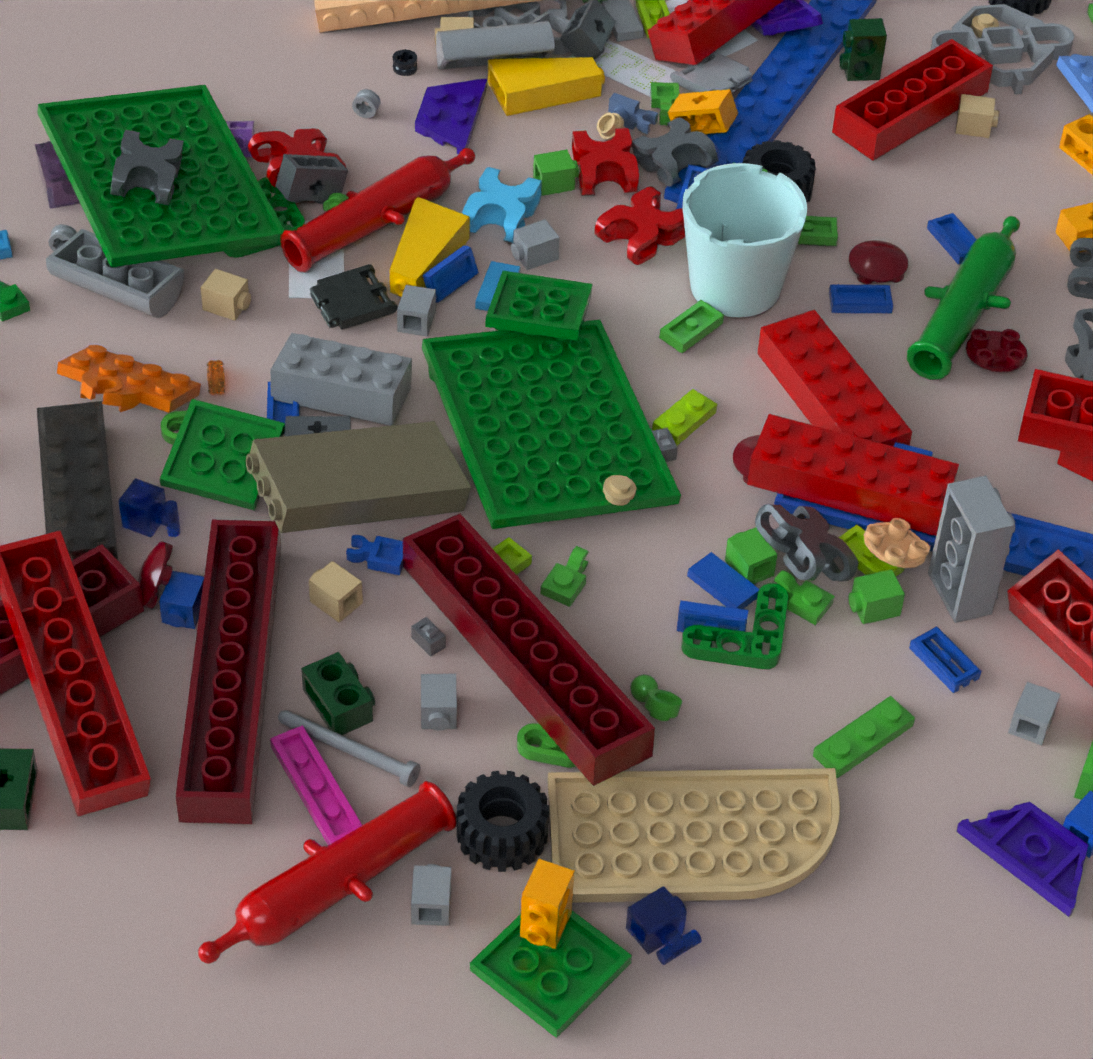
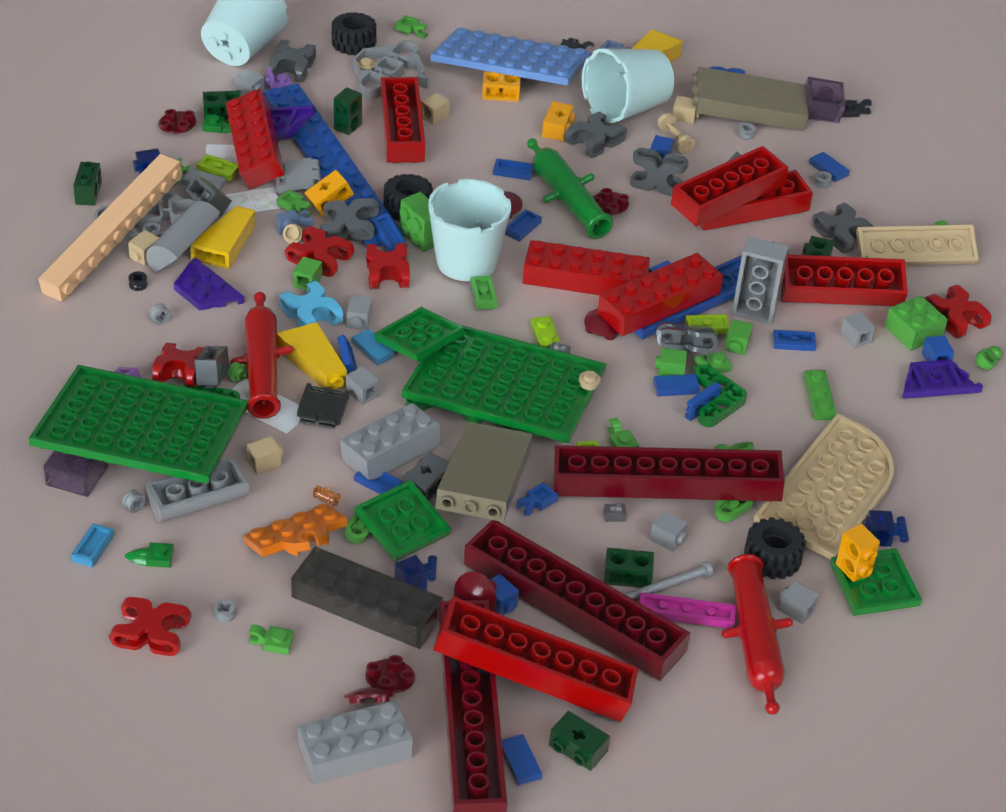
camera: 55 degrees left, 5 degrees down
dark grey piece [110,130,184,206] -> none
tan brick [309,561,363,623] -> none
light nougat dish [863,518,930,568] -> none

